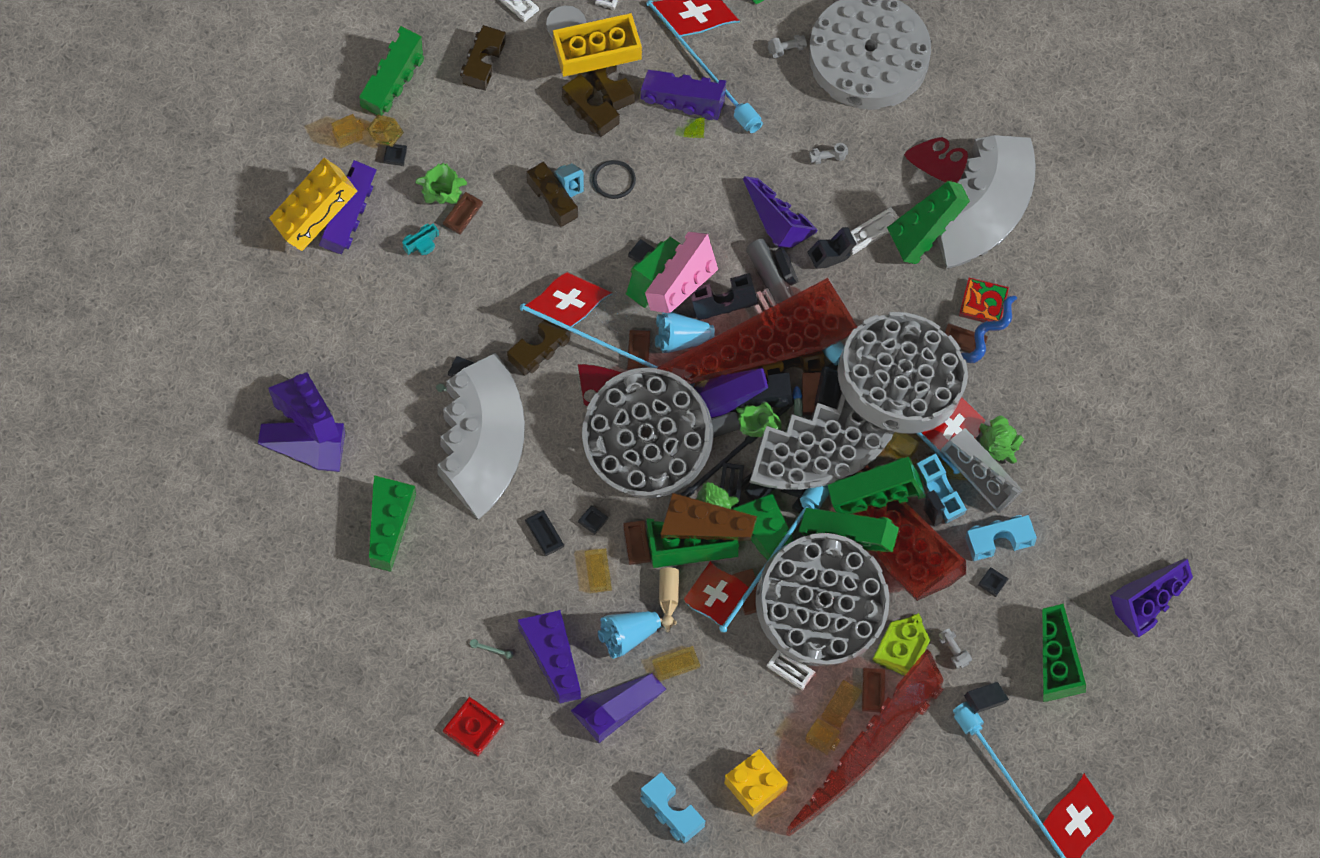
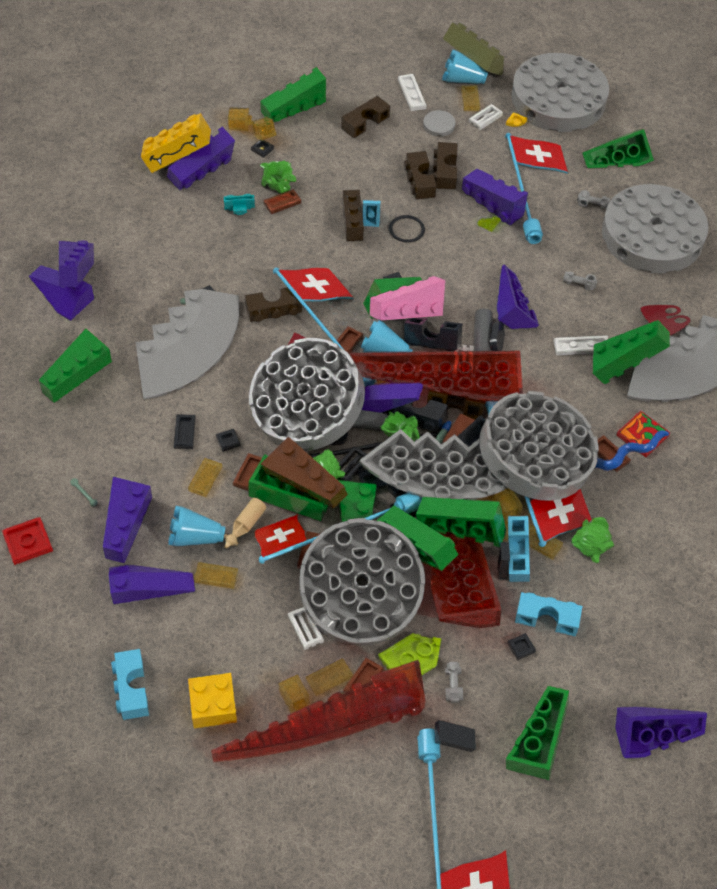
camera: 30 degrees right, 10 degrees down
yellow brick [553,13,642,77] -> none
black brick [807,227,857,269] -> none
light grey wedge [940,428,1023,513] -> none

